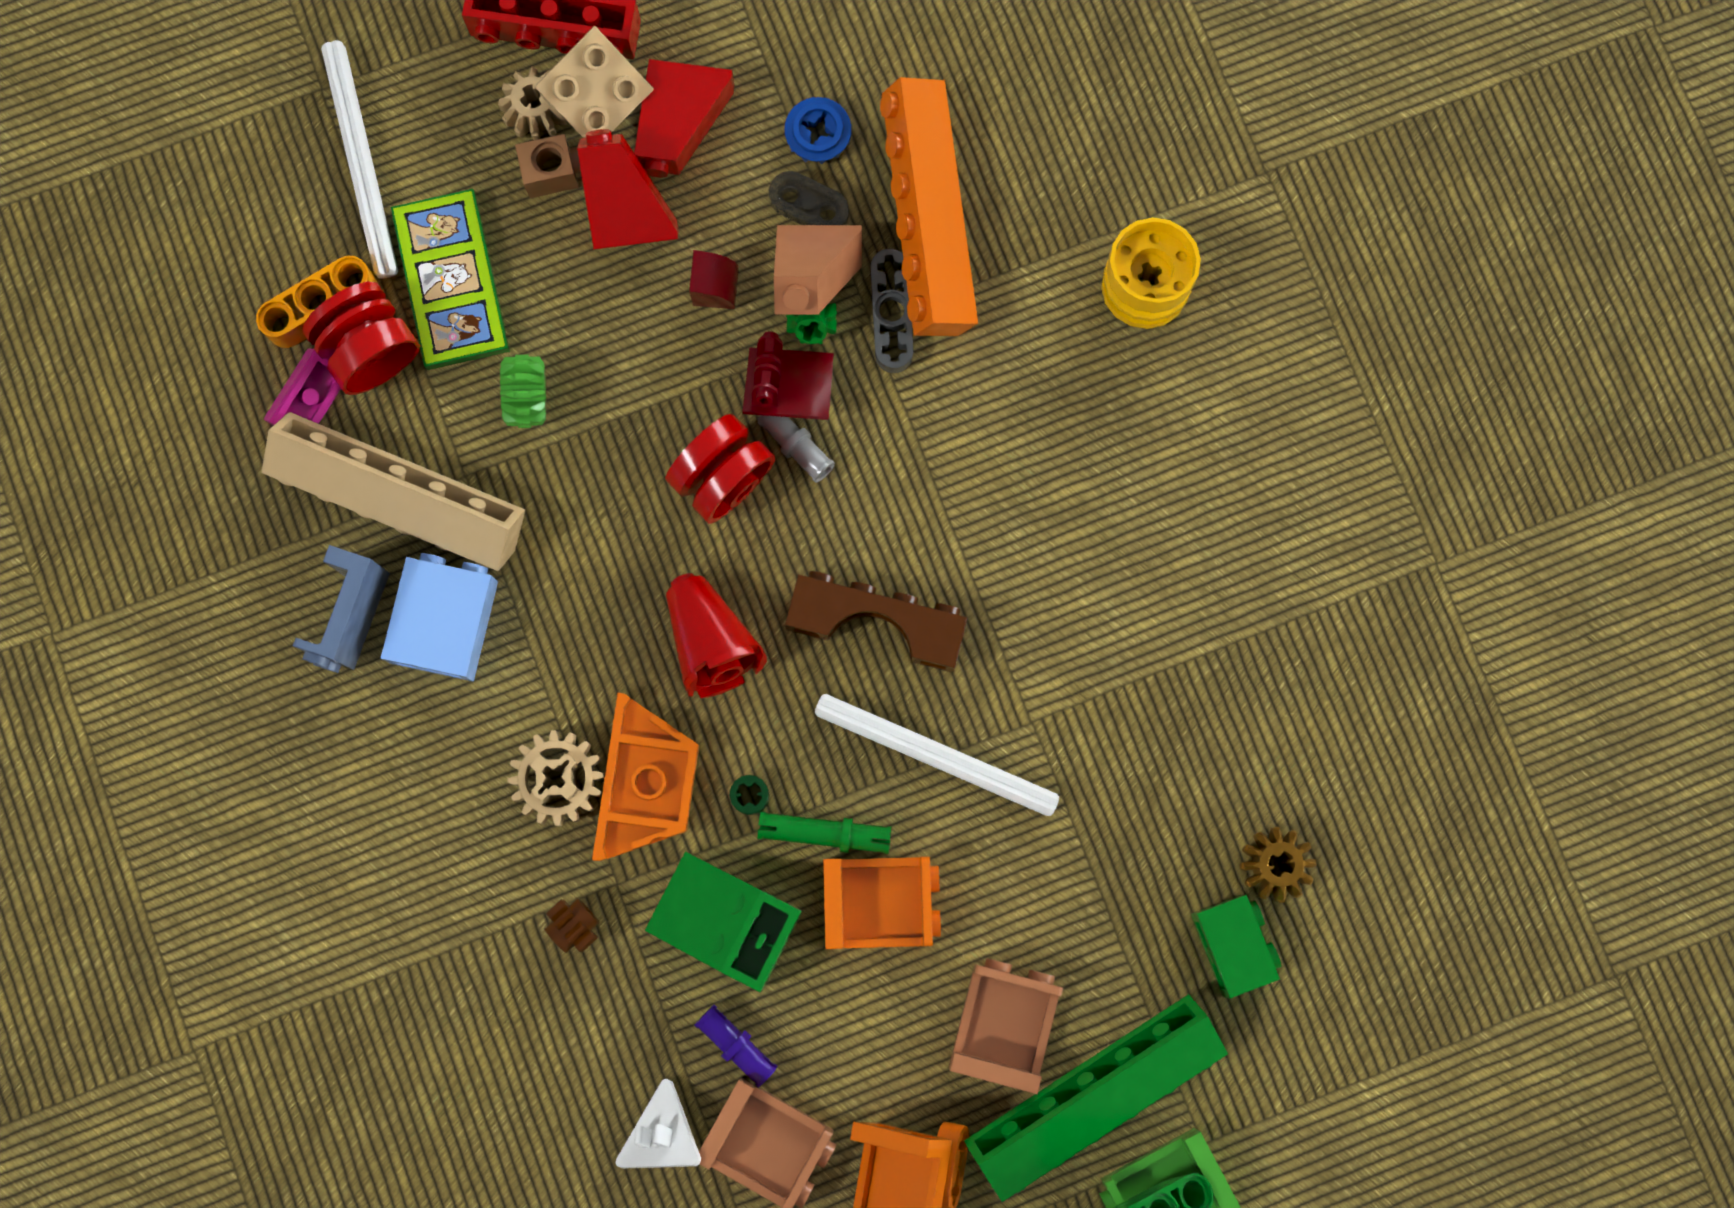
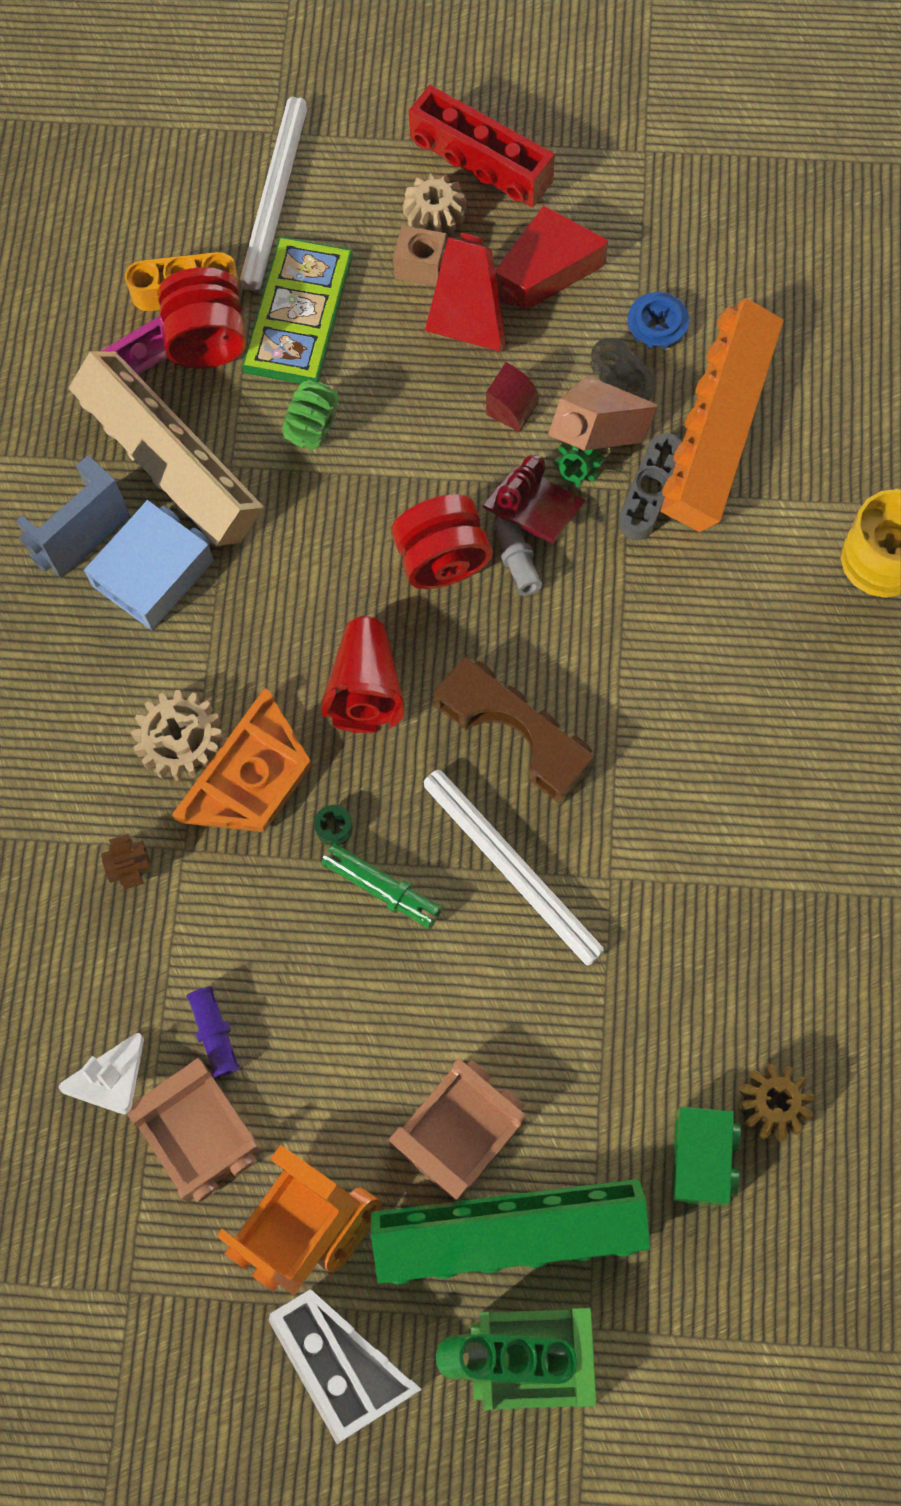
camera: 30 degrees right, 10 degrees down
tan hinge [534,26,654,138] -> none
green slope [645,851,803,992] -> none
orange panel [823,856,941,949] -> none

